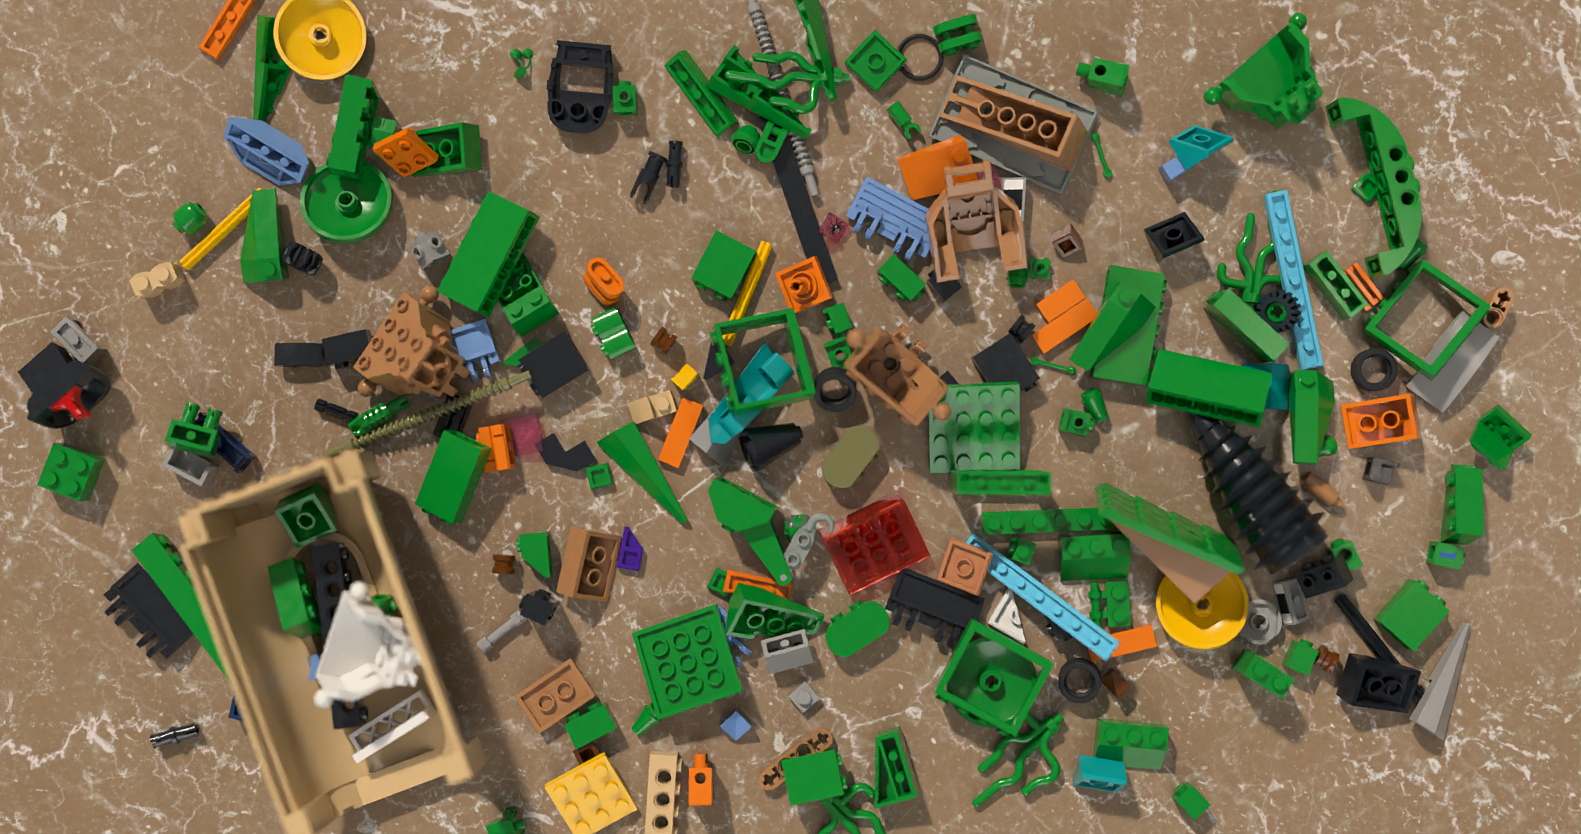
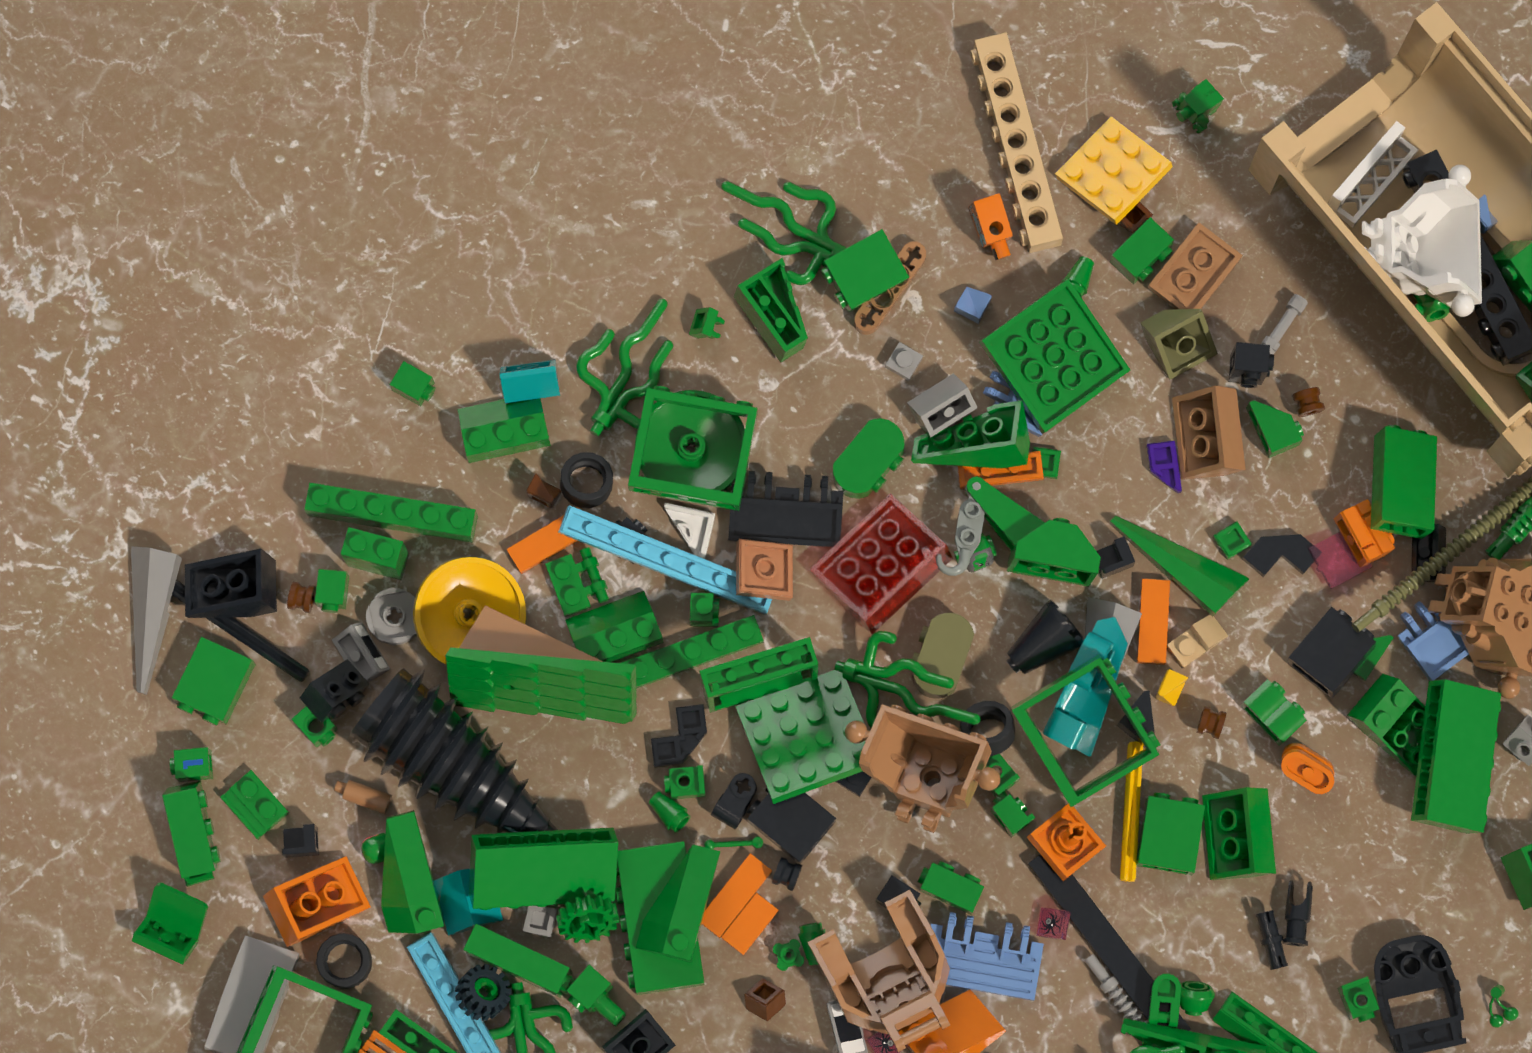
camera: 160 degrees right, 10 degrees down
none -> green plate [220,770,289,840]
none -> green brick [304,483,478,543]
none -> light grey plate [523,906,558,938]
none -> green gear [556,895,620,943]
none -> green brick [566,964,626,1027]
none -> black tile [651,704,707,768]
none -> green tile [689,307,725,339]
none -> black piece [711,773,757,829]
none -> green plant [834,631,980,728]
none -> black panel [1097,536,1135,579]
none -> olive slope [1140,309,1218,380]
none -> green slope [1202,787,1276,880]

